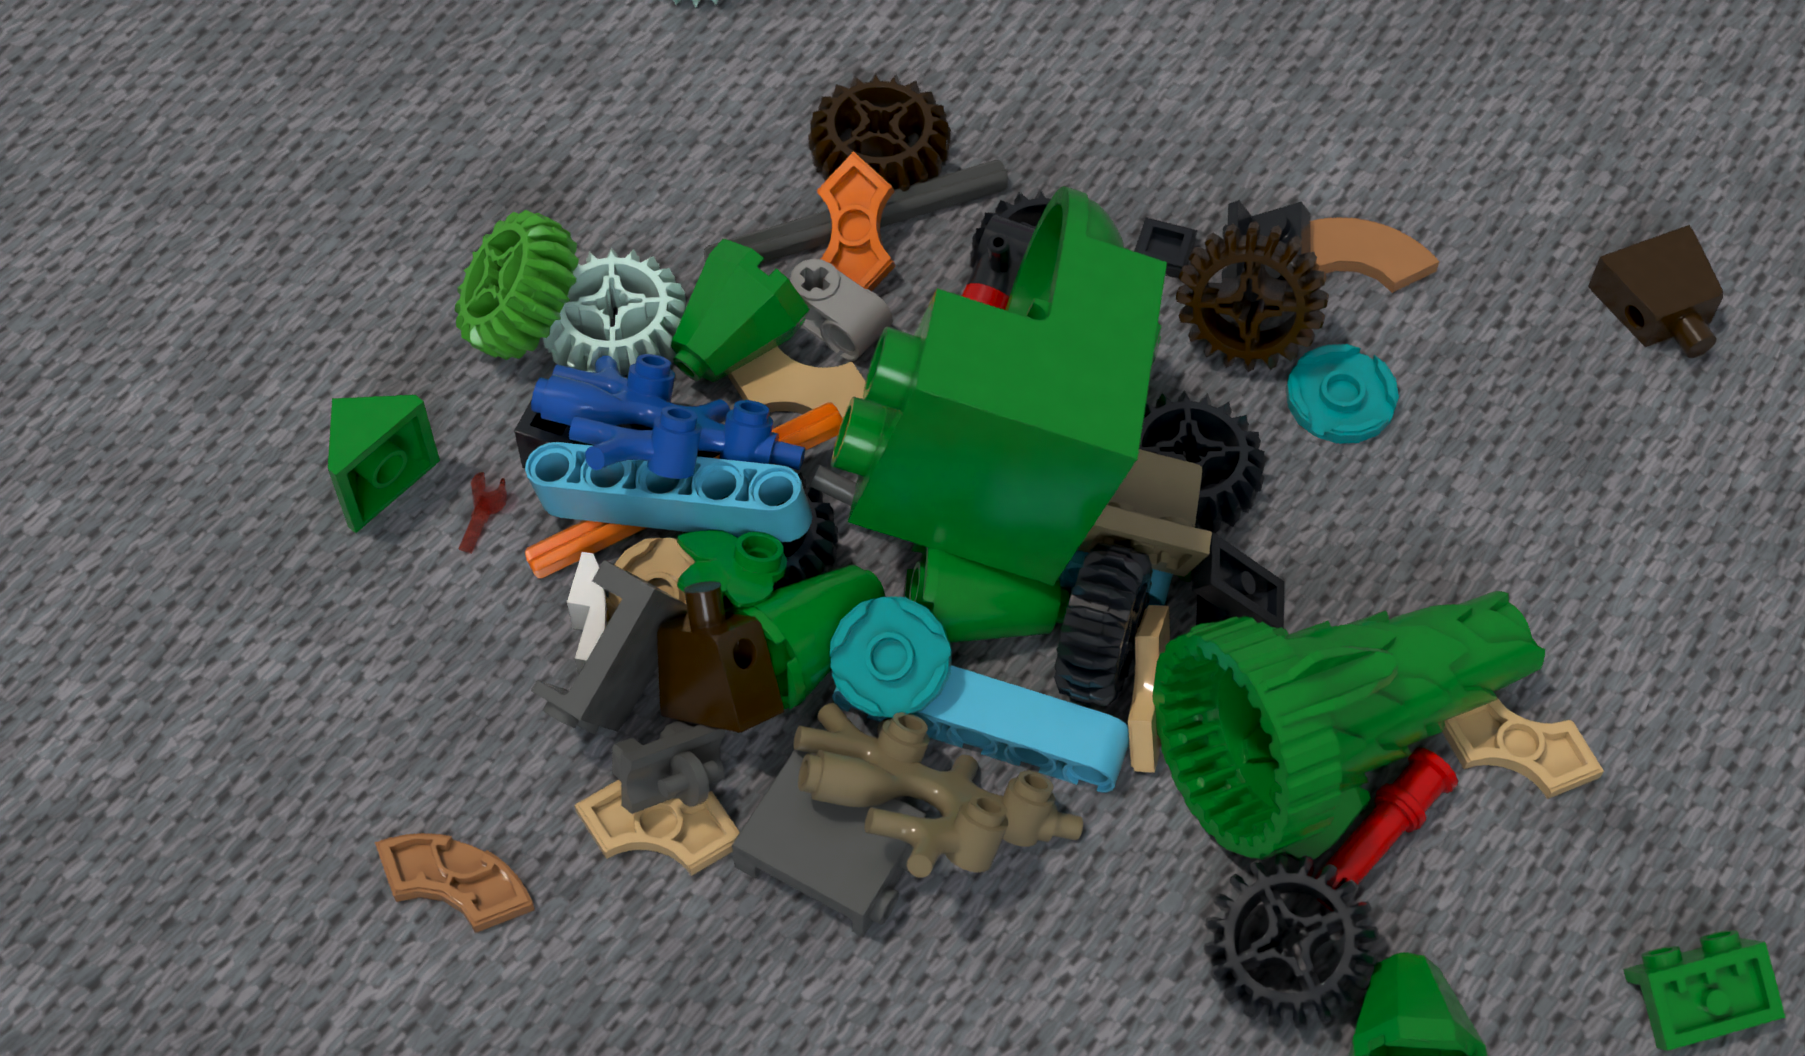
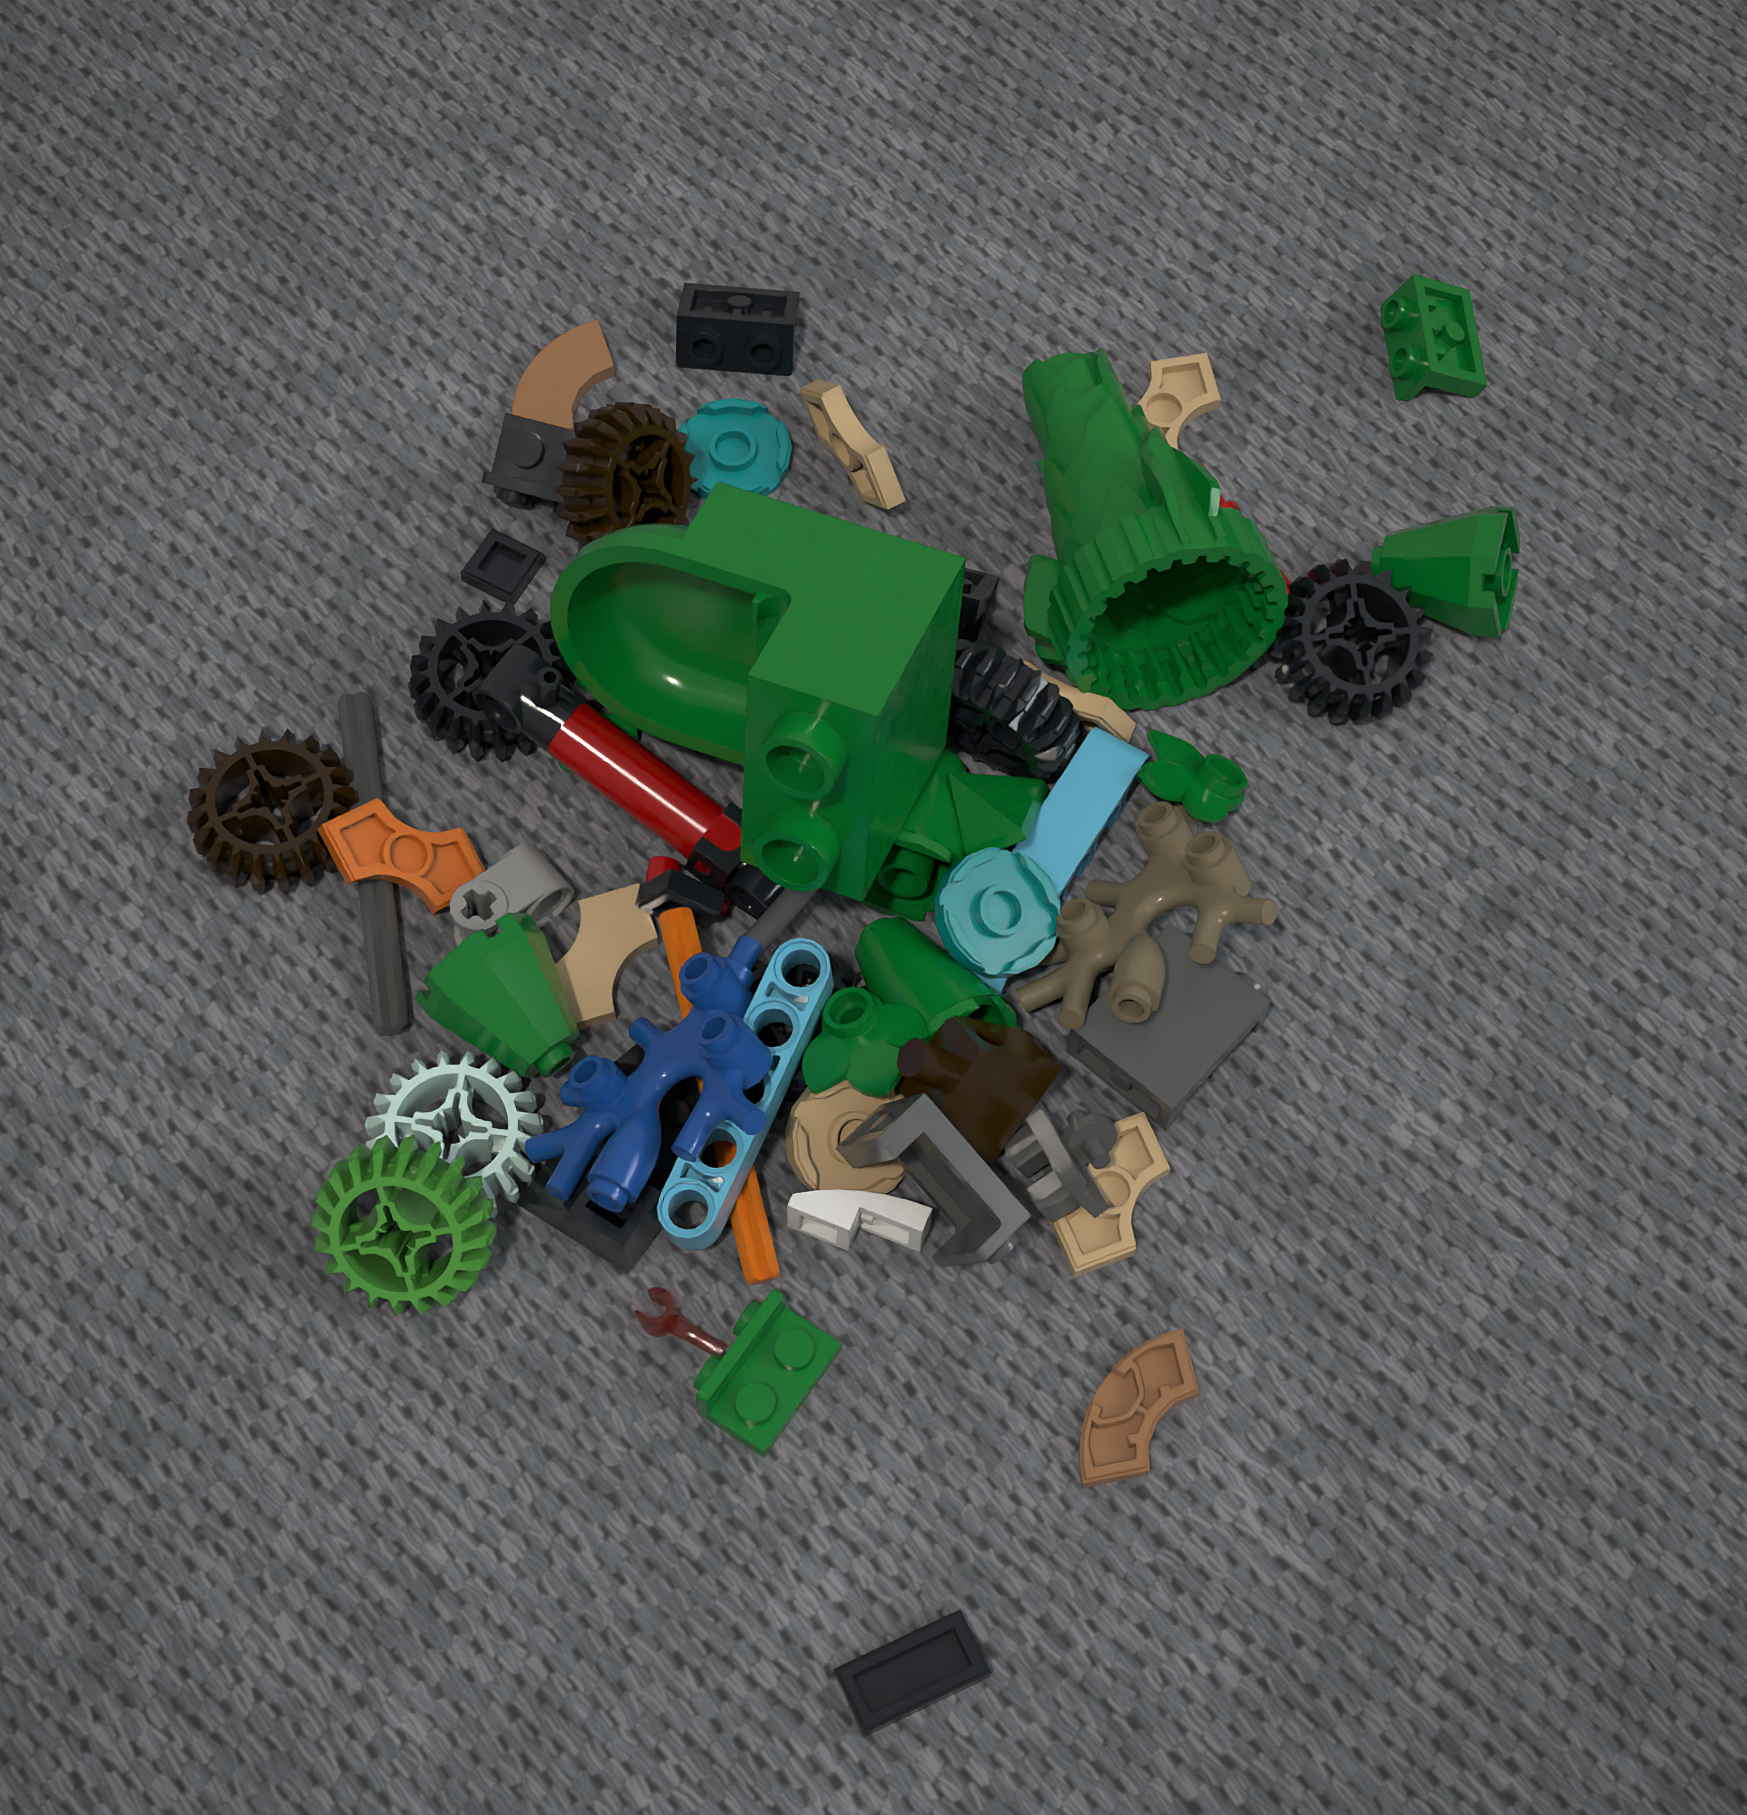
camera: 80 degrees left, 5 degrees up
green slope [328,395,440,533] -> none
dark brown torso [1588,225,1723,358] -> none
none -> black bracket [676,283,800,376]
none -> green bracket [693,1288,842,1458]
none -> tan tile [800,379,906,510]
none -> black tile [833,1610,991,1738]
none -> green slope [948,772,1049,856]
none -> green plate [1137,729,1247,823]

